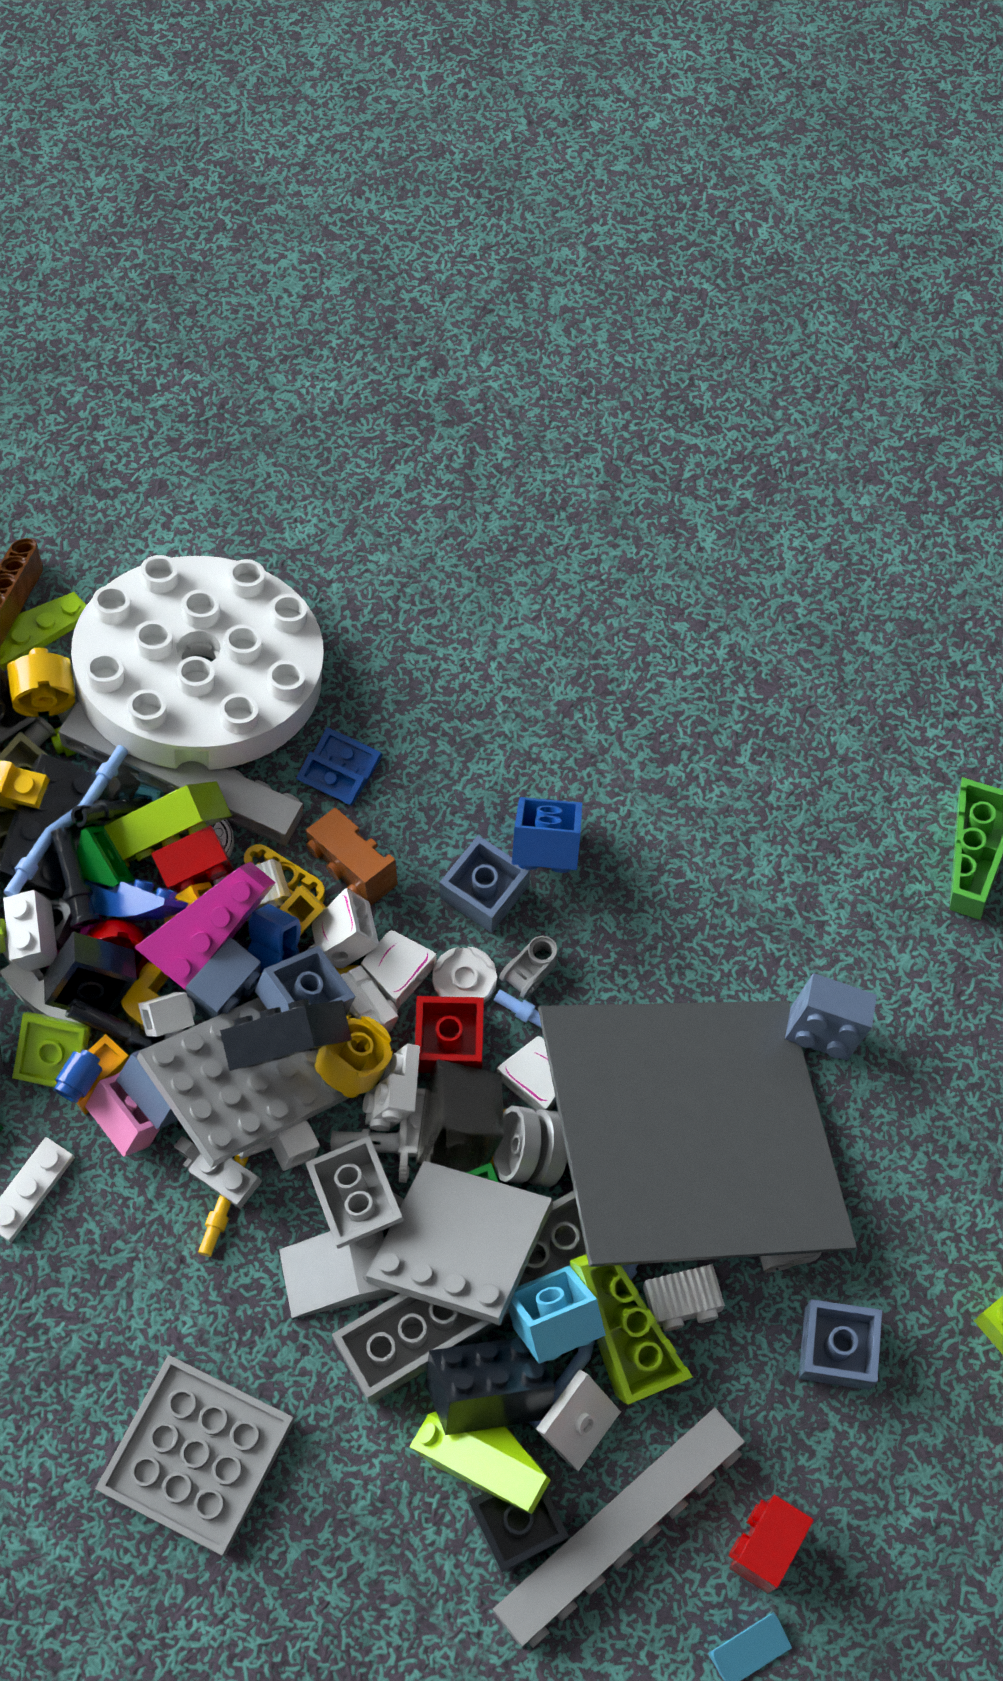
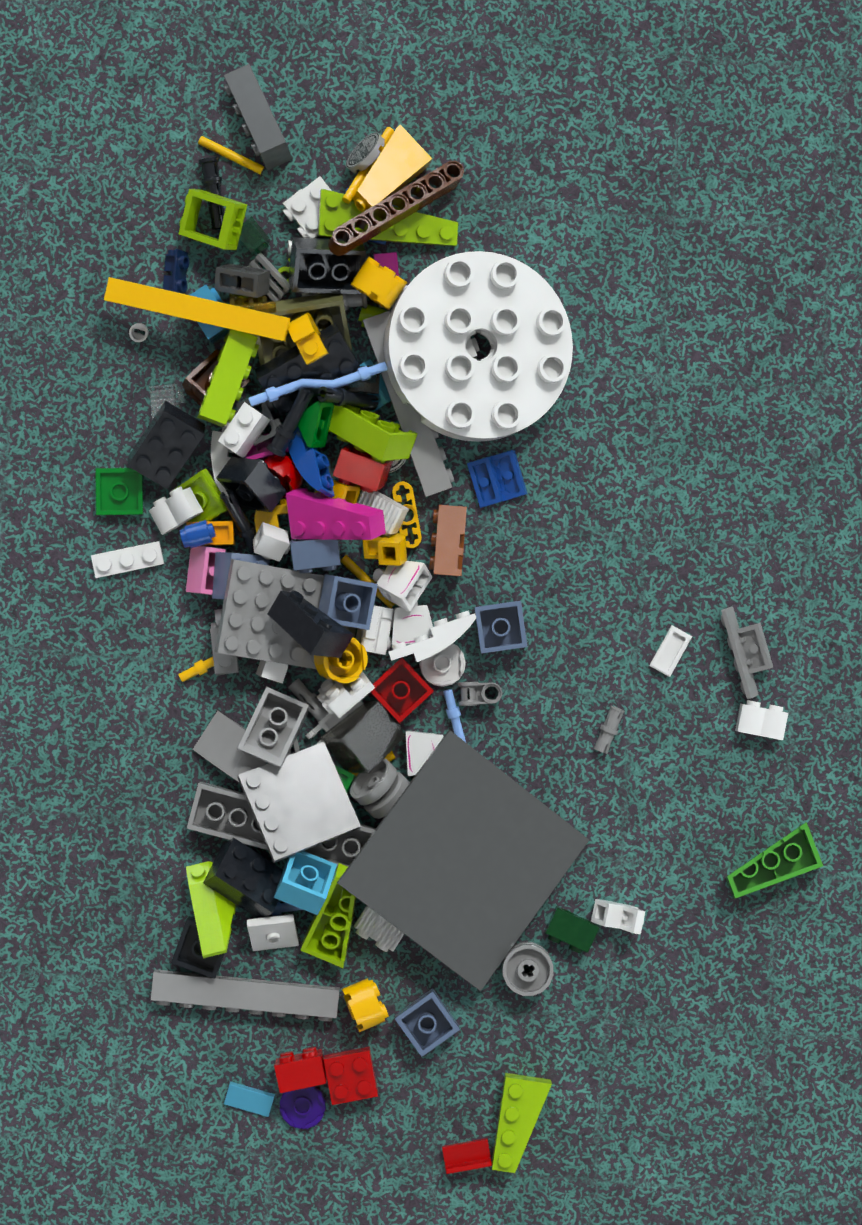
camera: 45 degrees right, 25 degrees up
light grey plate [95,1355,295,1557] -> none
blue brick [248,904,301,974] -> none
blue brick [512,797,582,873] -> none
sand blue brick [785,973,877,1060] -> none
none -> white brick [149,487,203,535]
none -> dark purple tile [280,1086,326,1129]
none -> red brick [323,1046,378,1105]
none -> yellow brick [341,978,389,1032]
none -> white slope [388,610,476,662]
none -> light grey wheel [502,942,554,996]
none -> dark green brick [545,906,600,954]
none -> white brick [591,899,645,934]
none -> light grey pin [594,705,625,754]
none -> white tile [649,625,692,677]
none -> light grey bracket [721,606,773,699]
none -> white brick [735,700,788,740]

